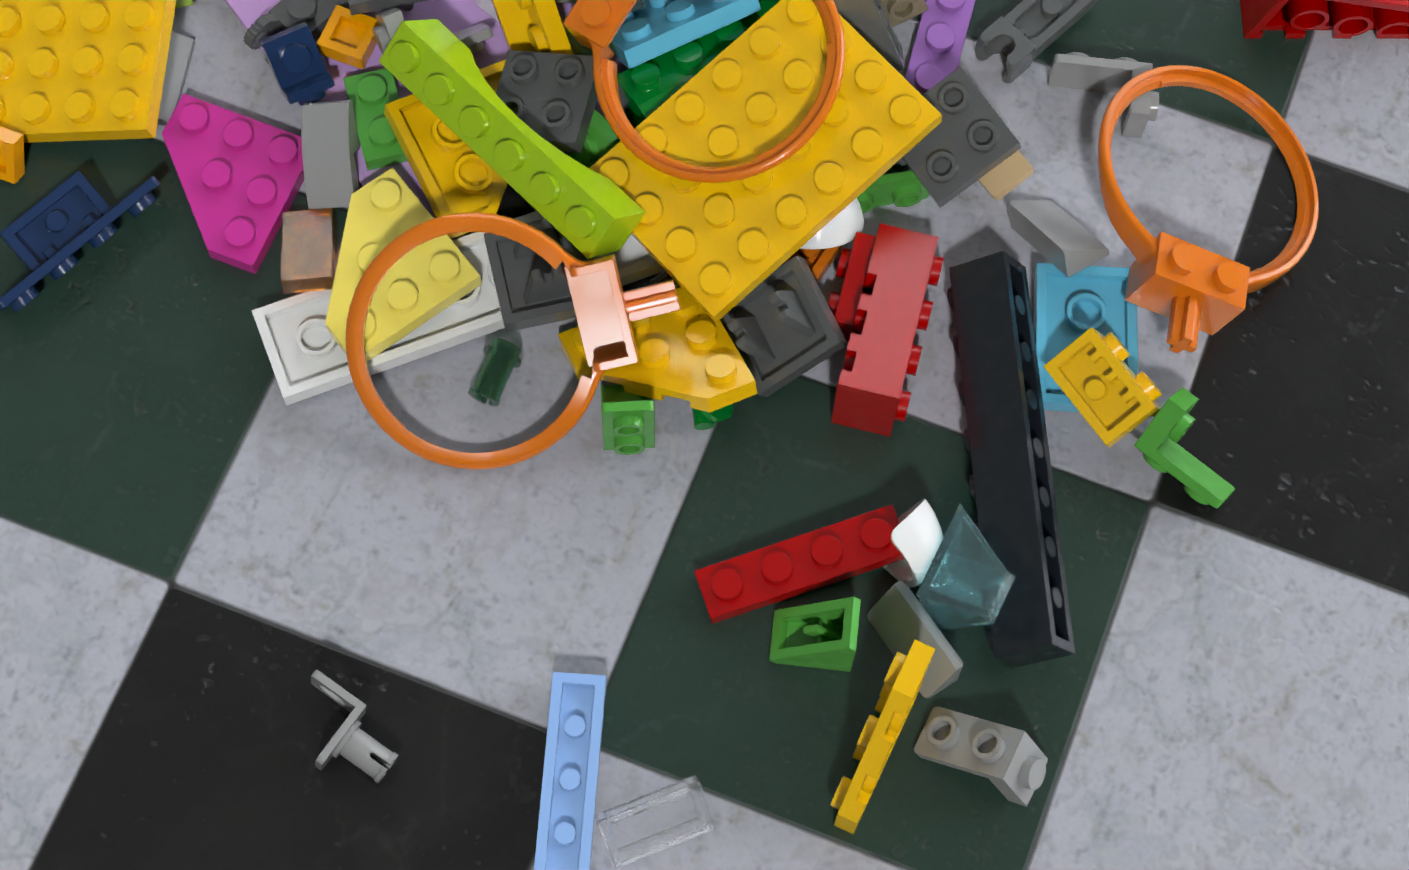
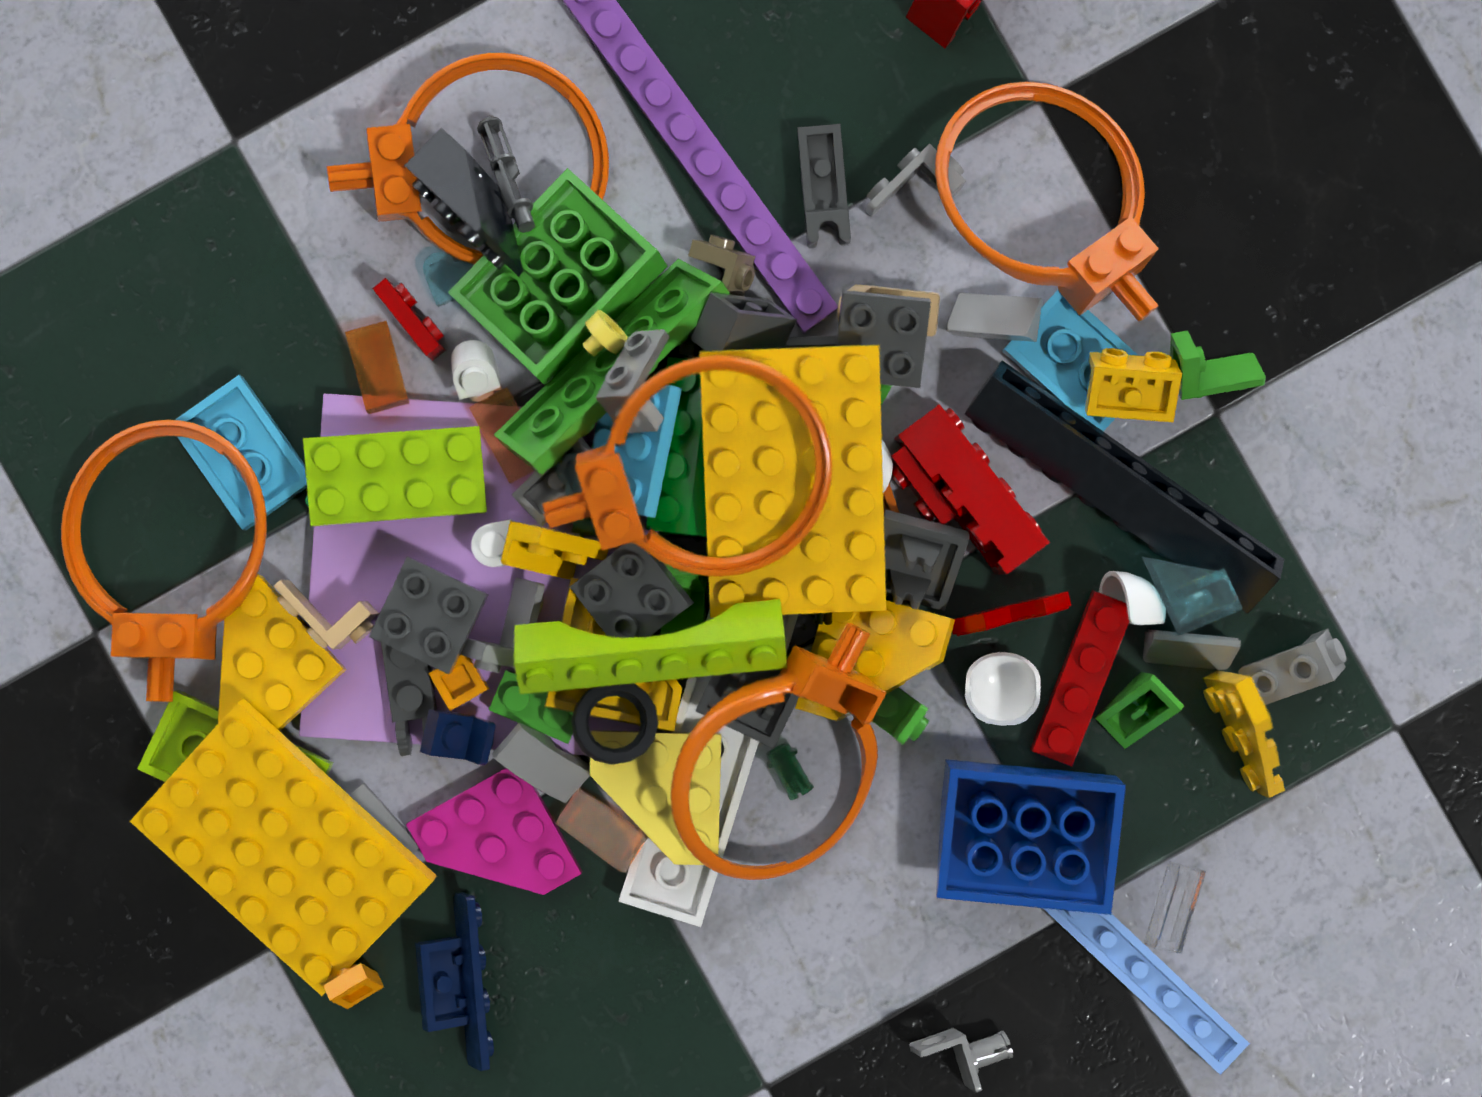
camera: 50 degrees left, 20 degrees up
none -> black tyre [571,683,658,765]
none -> blue slope [936,759,1126,915]
none -> red tile [952,591,1072,636]
none -> white helmet [965,652,1041,726]

